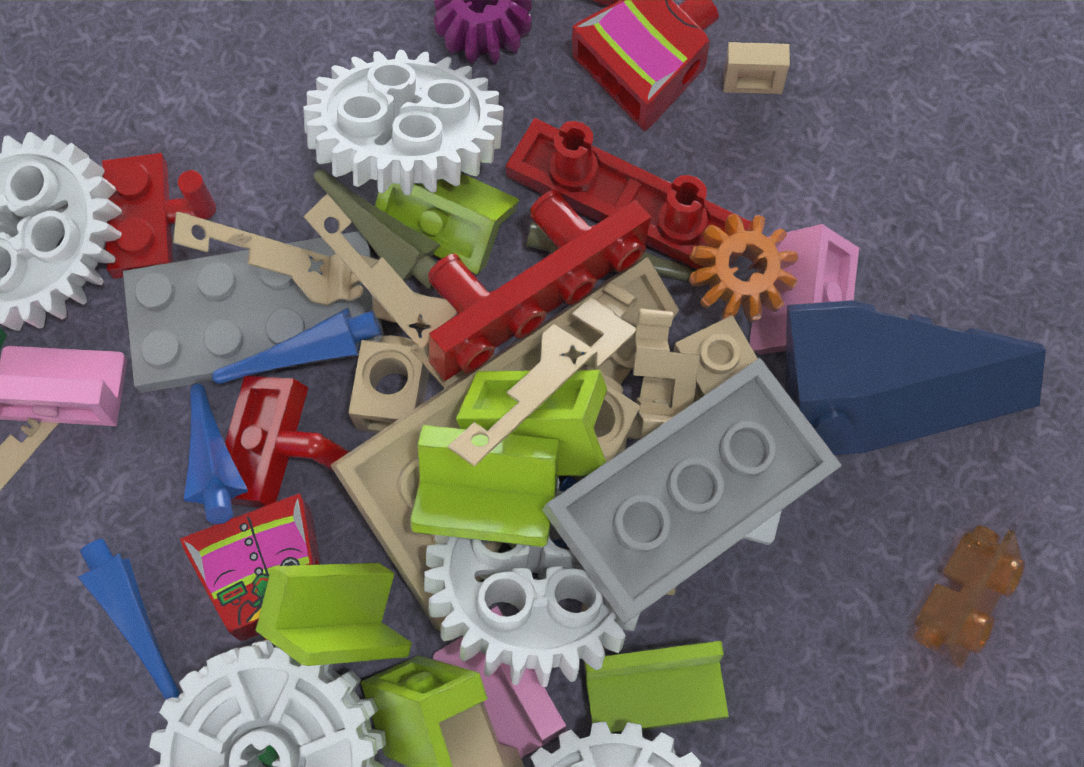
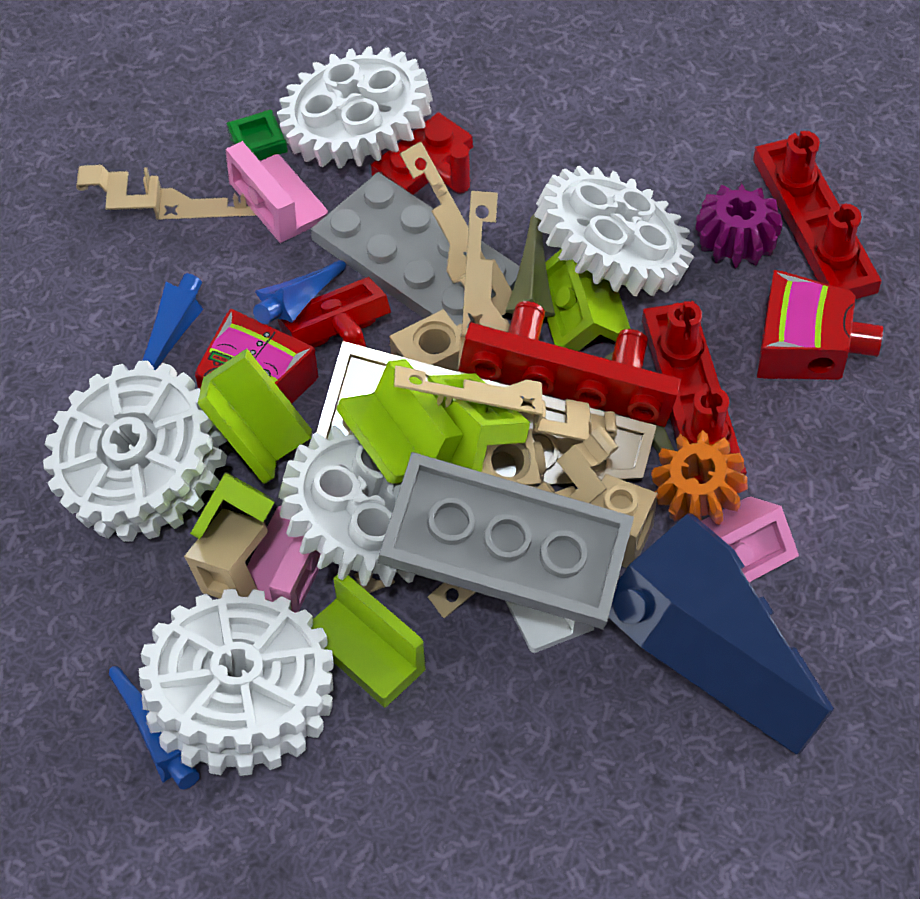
camera: 50 degrees right, 15 degrees down
blue piece [212,308,381,384] -> none
tan tile [723,42,790,94] -> none
clear orange hinge [914,525,1025,669] -> none

